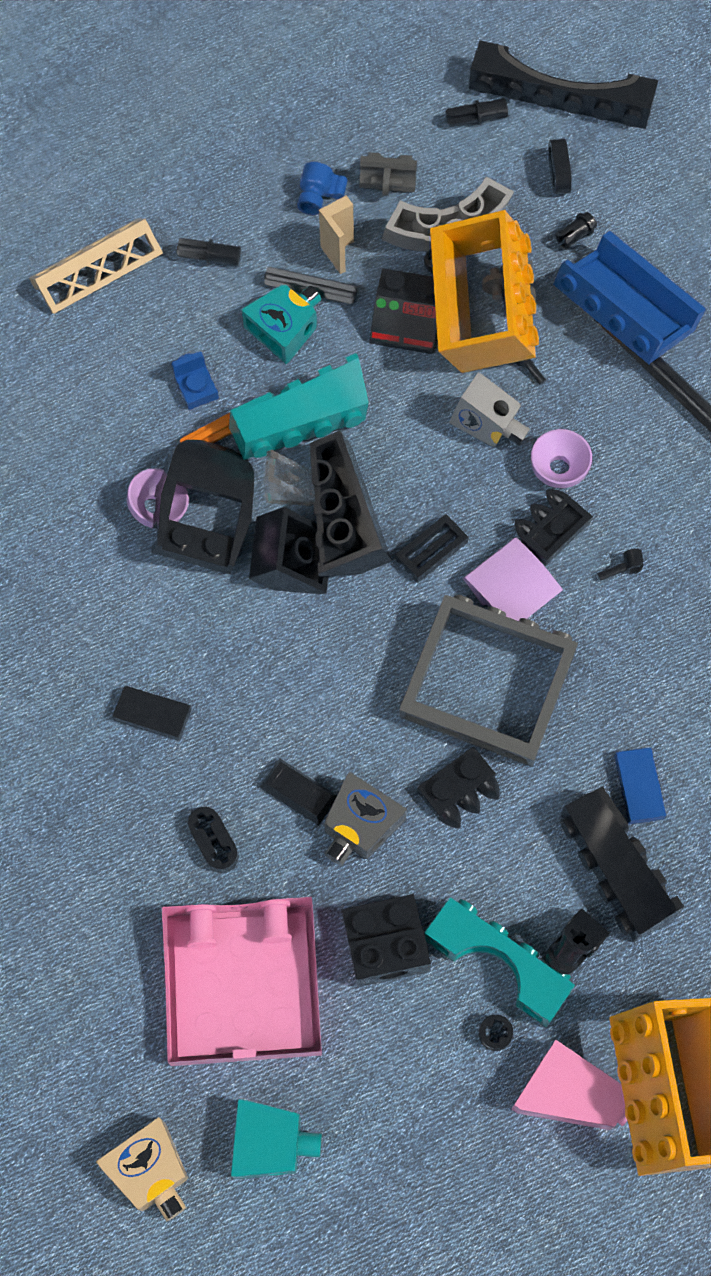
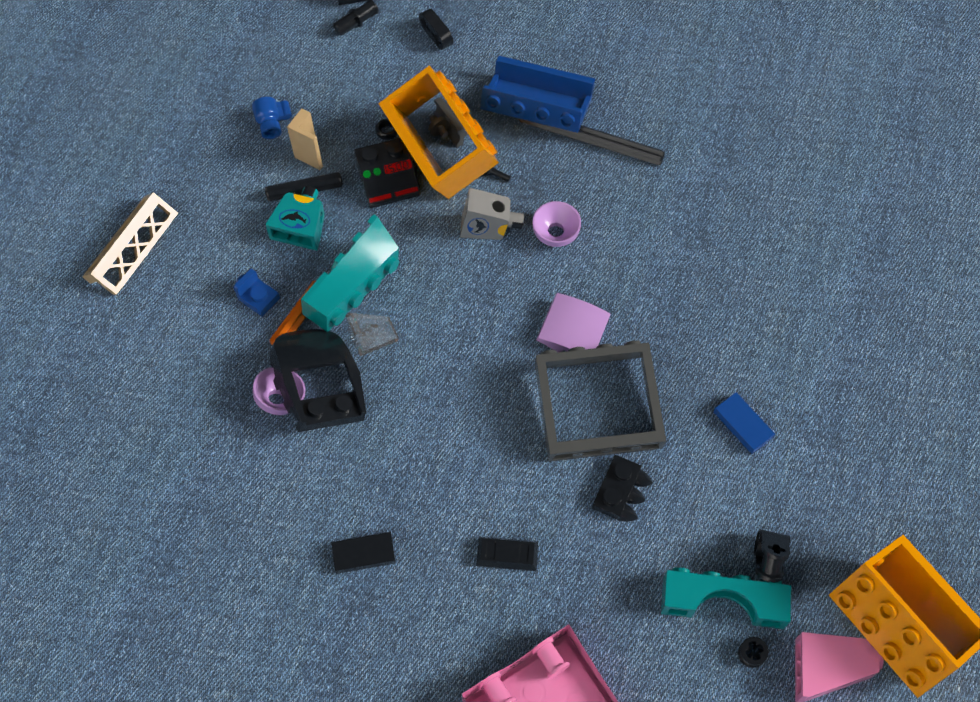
camera: 30 degrees left, 5 degrees down
black axle [177,238,241,266] -> none
black beam [188,807,239,873] -> none
black slope [249,507,328,595] -> none
black wedge [310,430,392,576] -> none
dark grey torso [324,772,407,866] -> none
black brick [341,894,431,988] -> none
dark grey hips [359,152,417,196] -> none
light grey brick [382,177,514,251] -> none
black tile [395,514,469,583] -> none
black plate [514,489,593,566] -> none
black pin [555,212,597,250] -> none
black wedge [560,786,684,942] -> none
black hand [597,548,643,581] -> none

